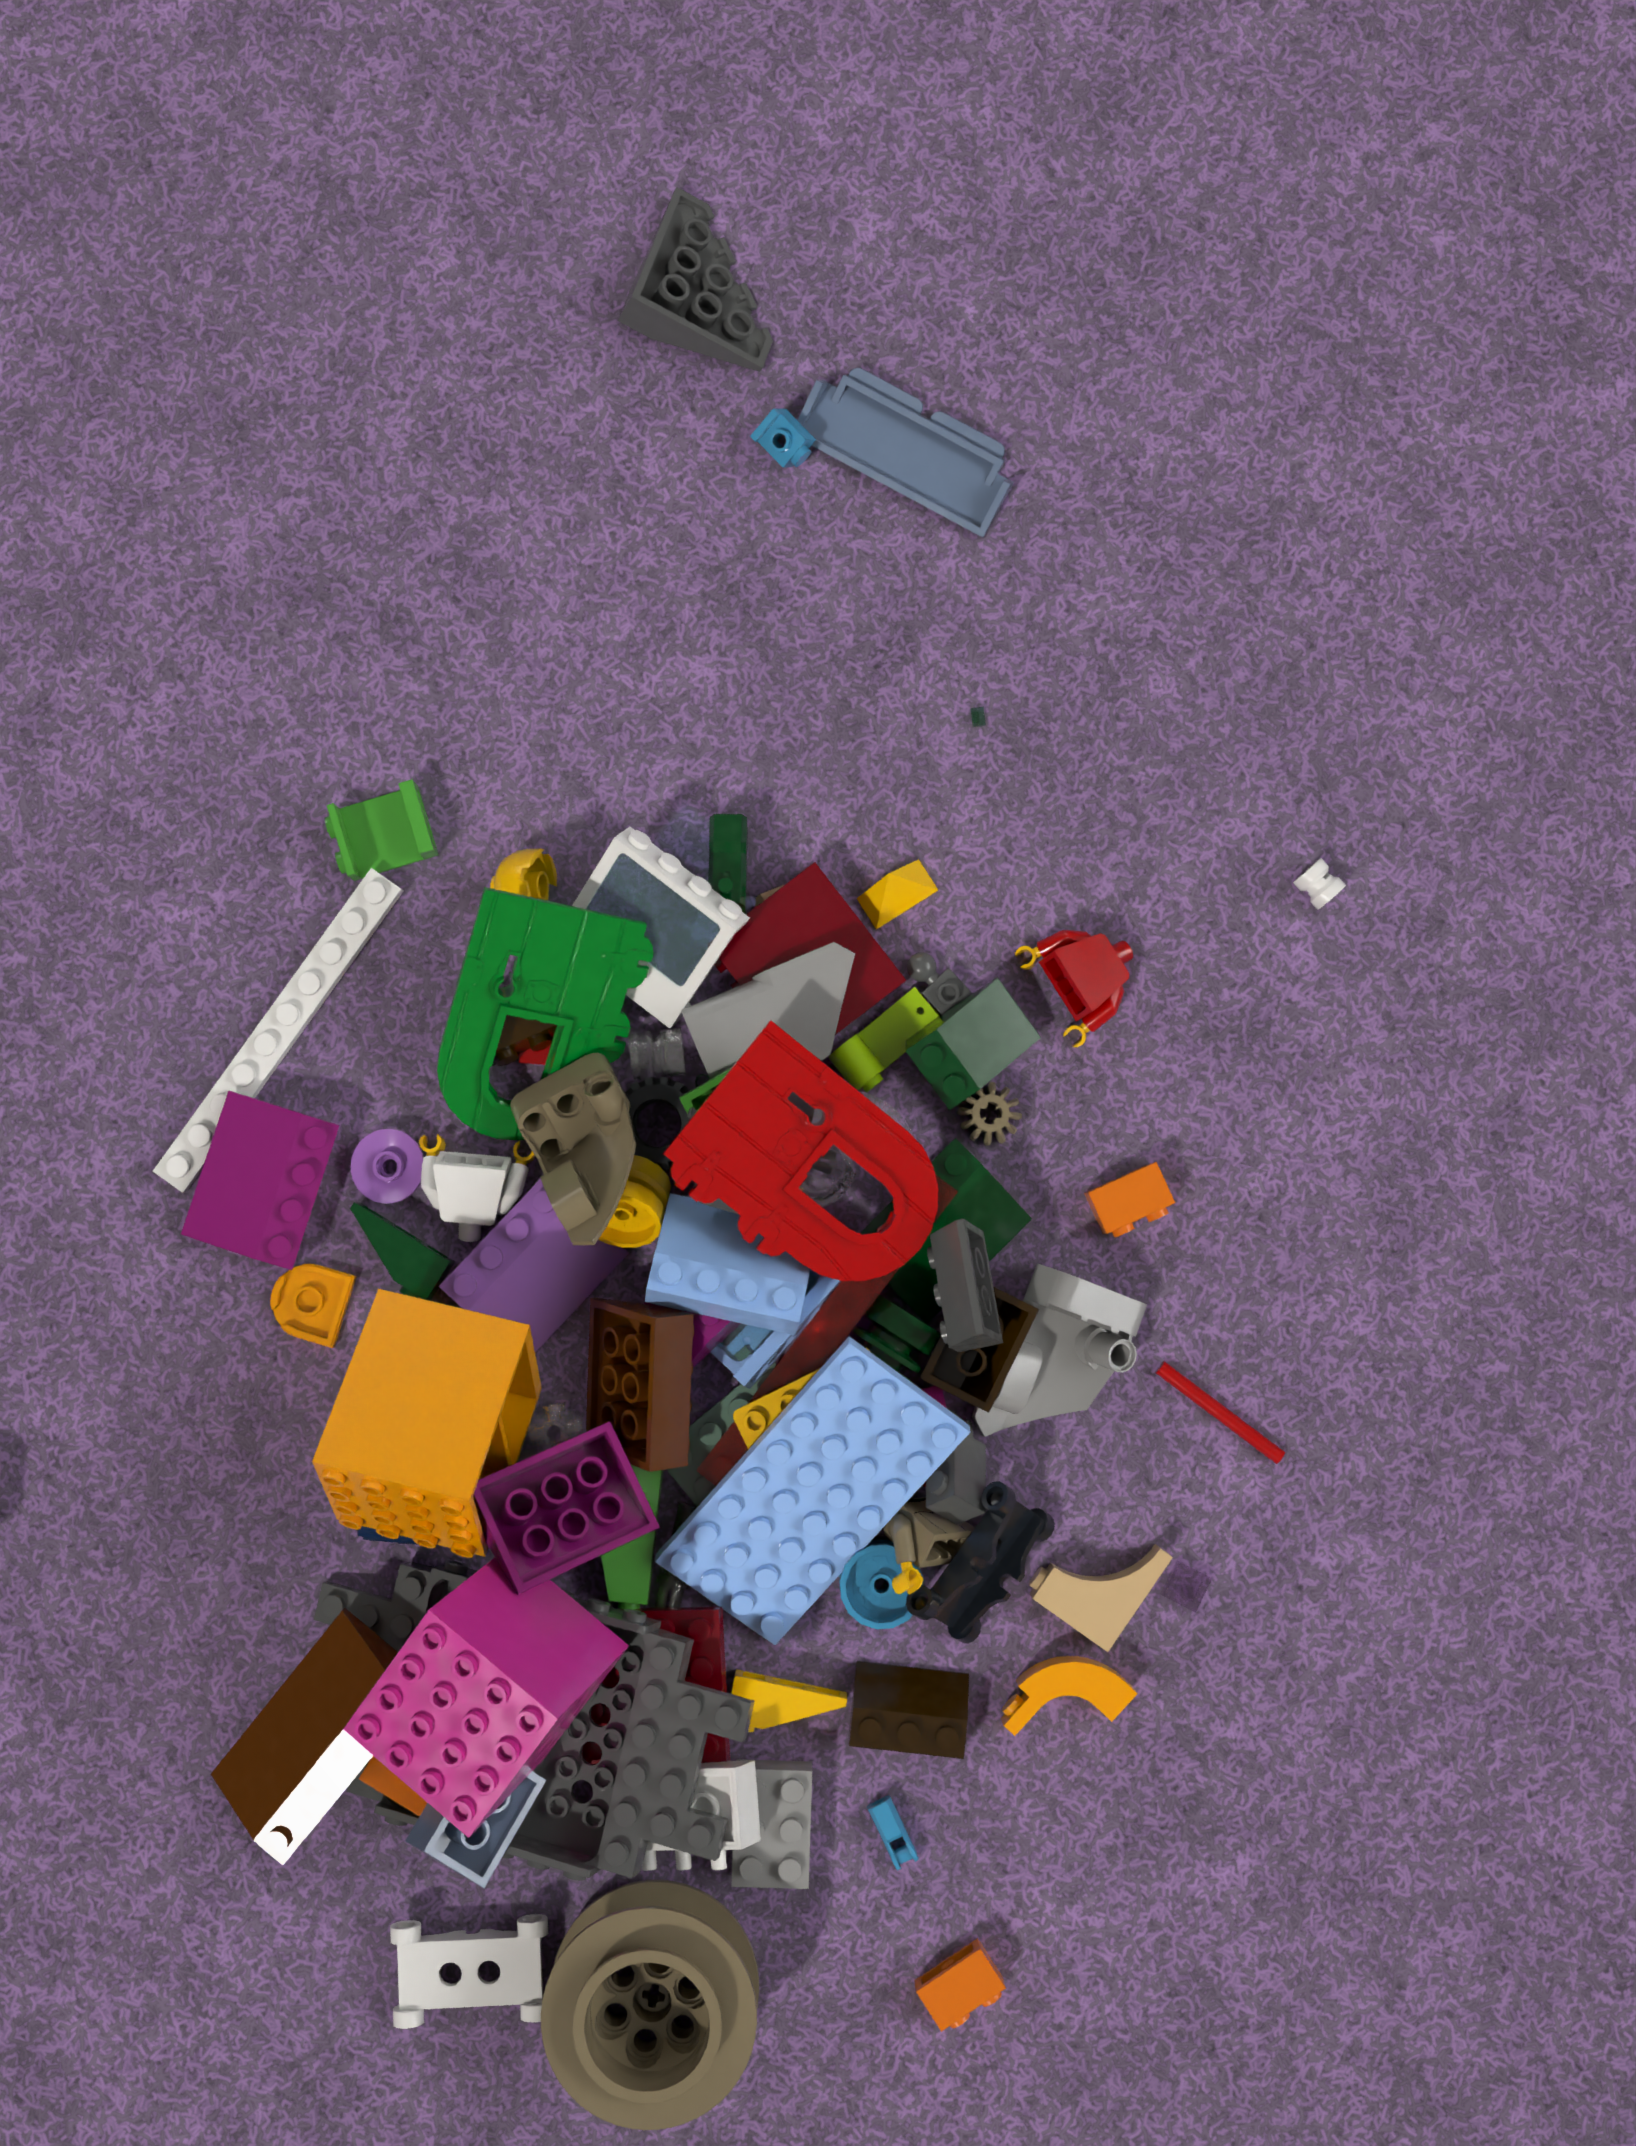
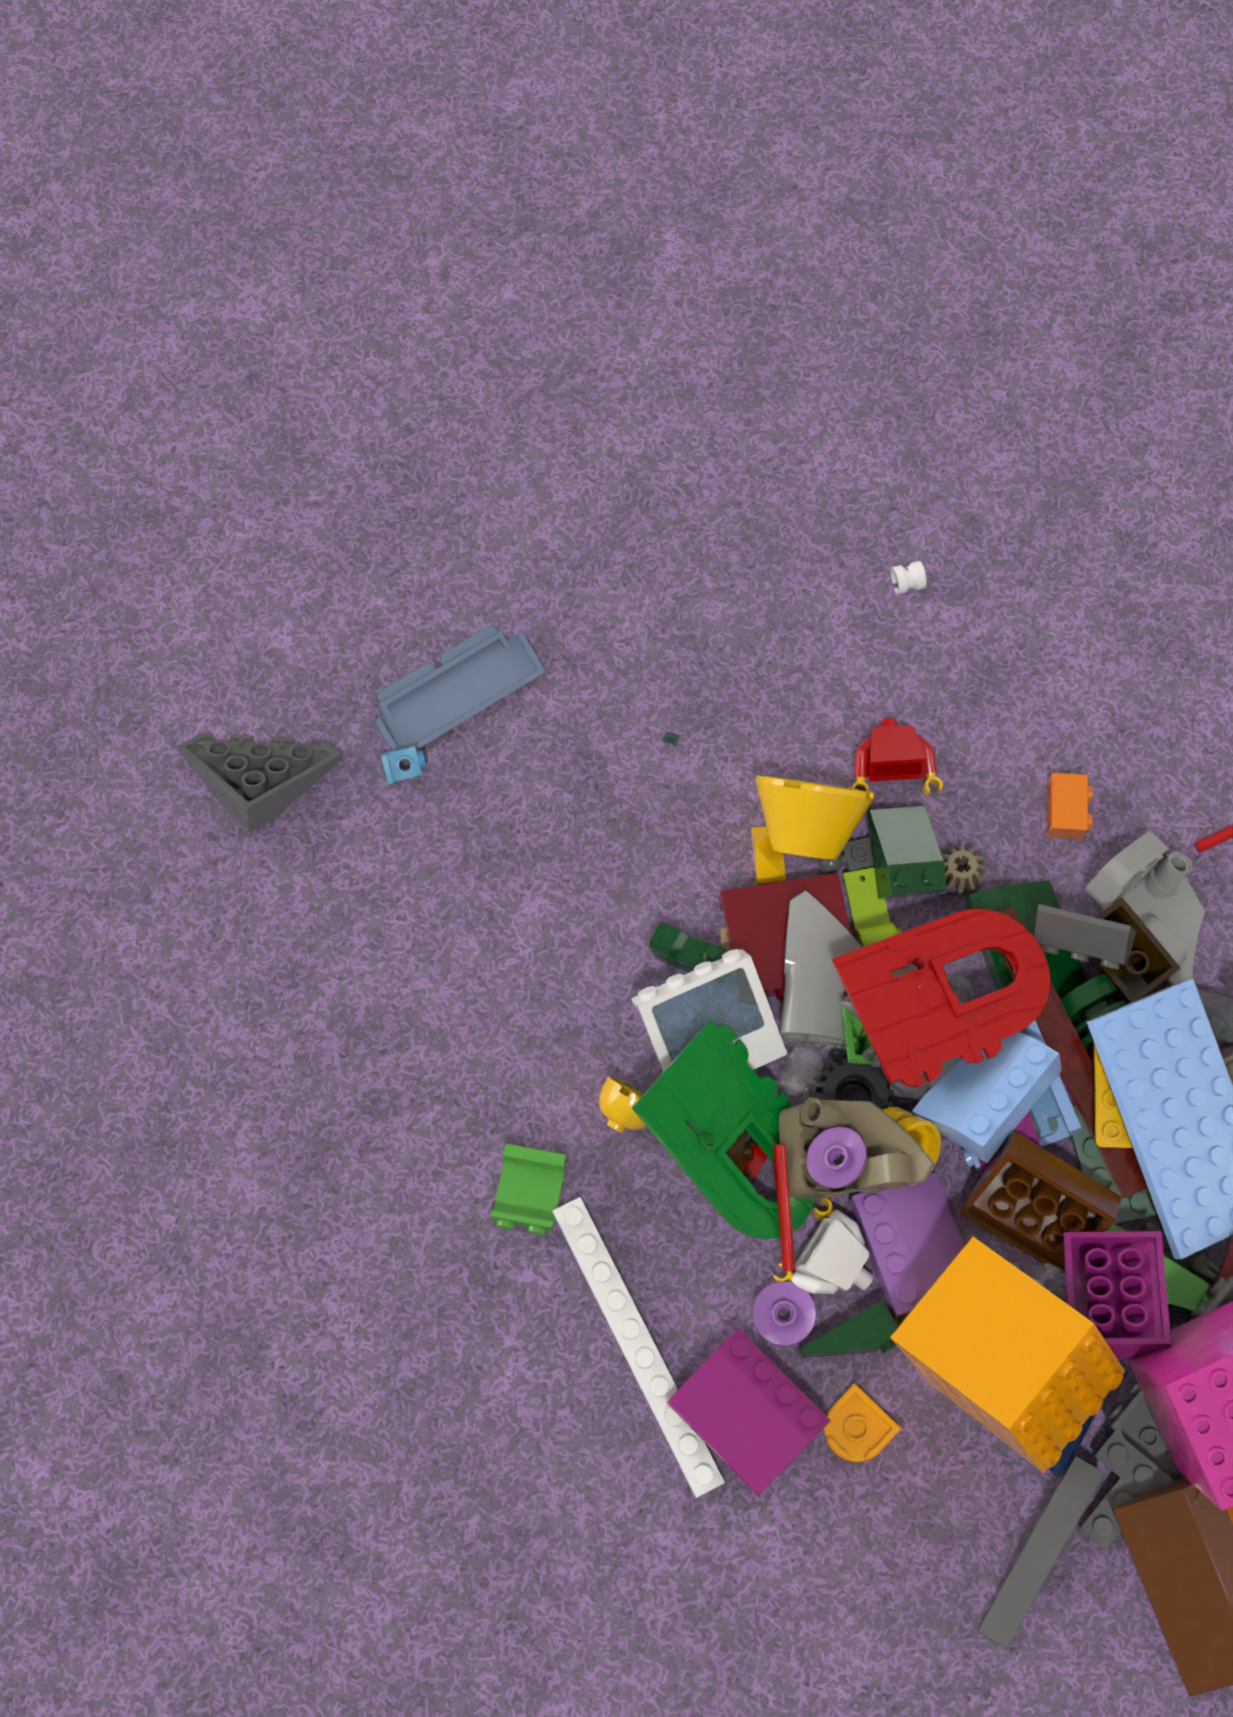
camera: 60 degrees left, 15 degrees down
none -> yellow cone [755,775,875,860]
none -> red bar [773,1144,795,1272]
none -> medium lavender dish [806,1127,867,1188]
none -> dark grey slope [977,1456,1105,1649]

